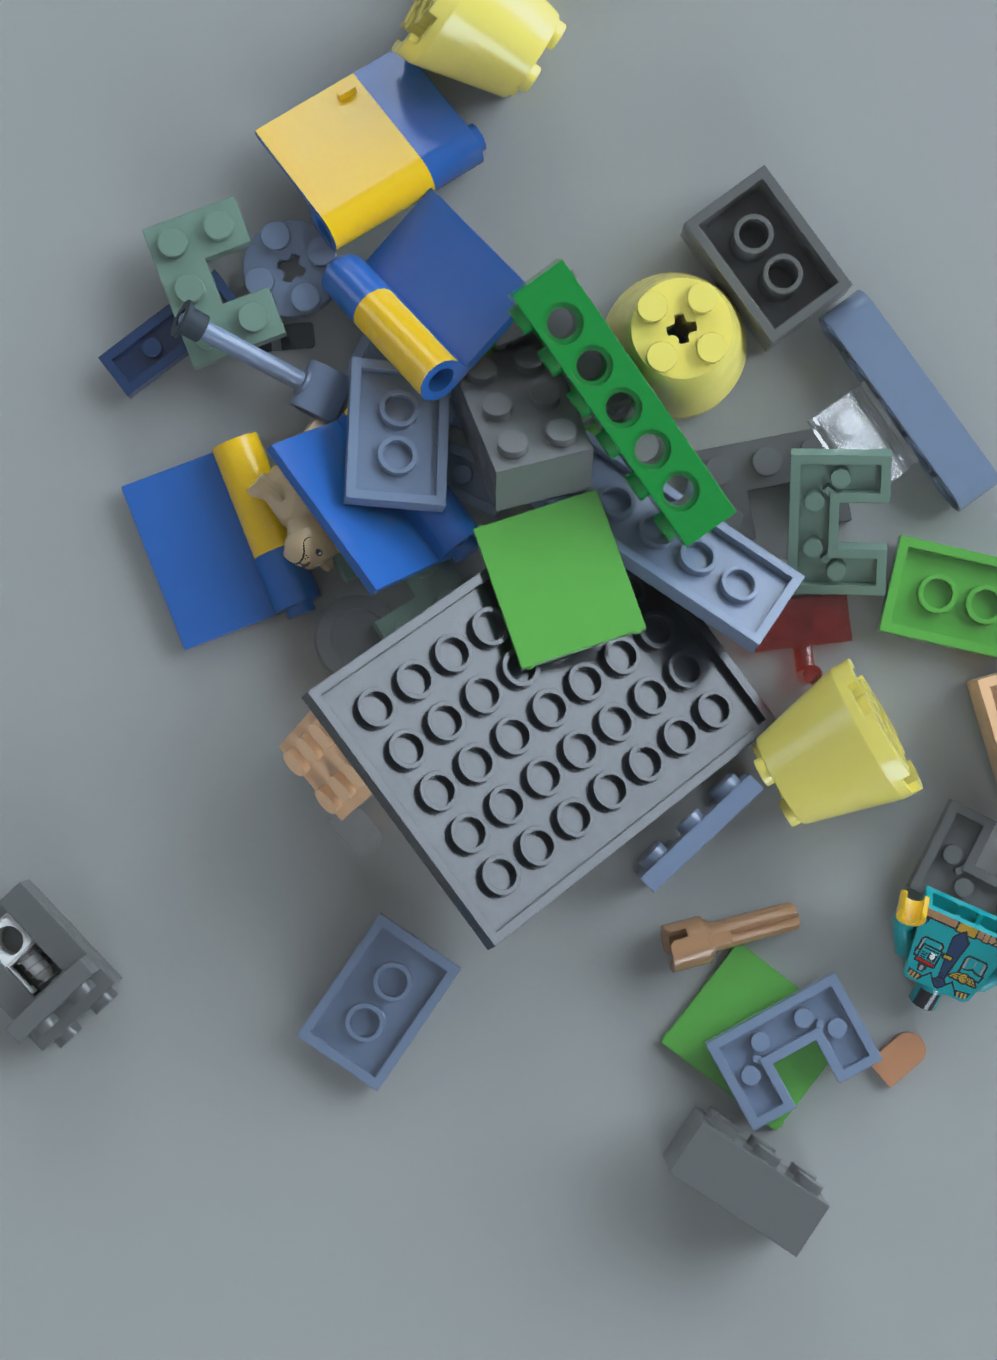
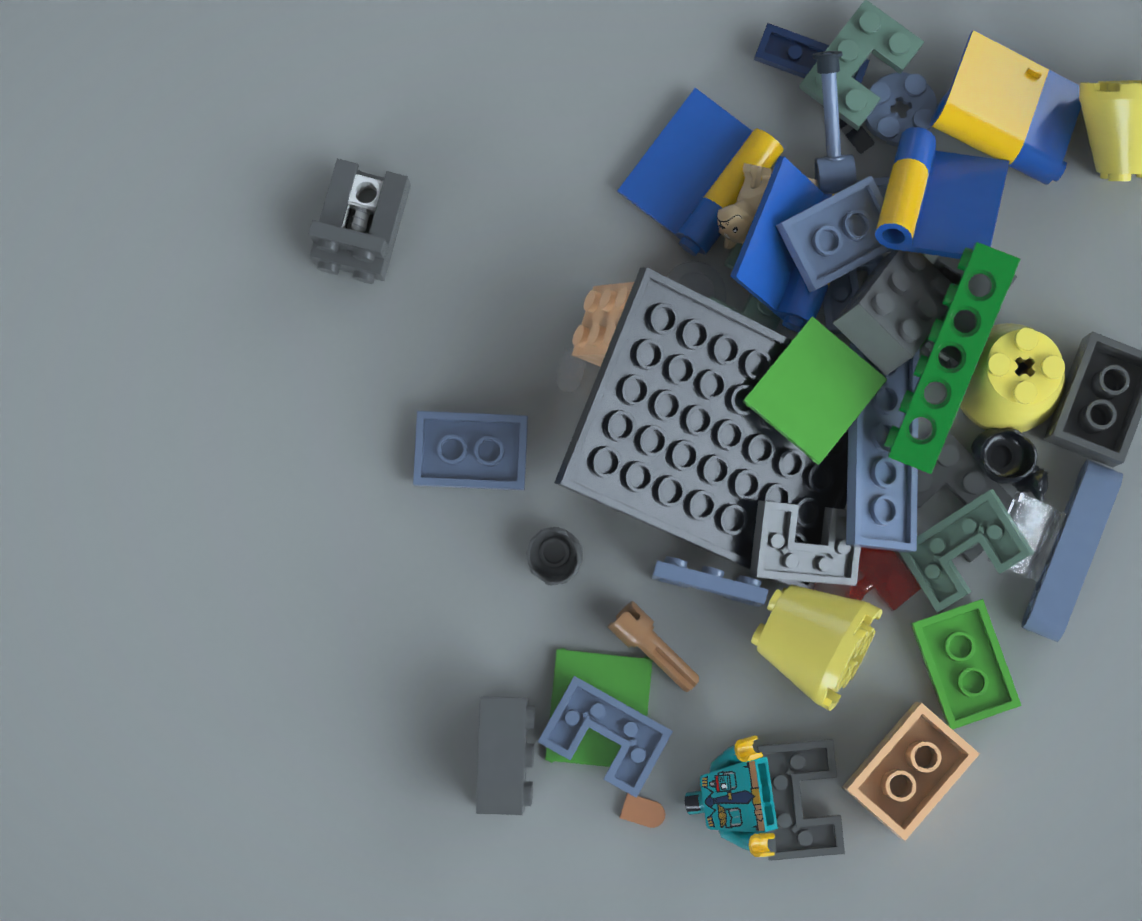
camera: 60 degrees right, 5 degrees down
none -> dark grey hair [526,527,583,586]
none -> plate [750,500,861,586]
none -> black hair [971,428,1048,502]

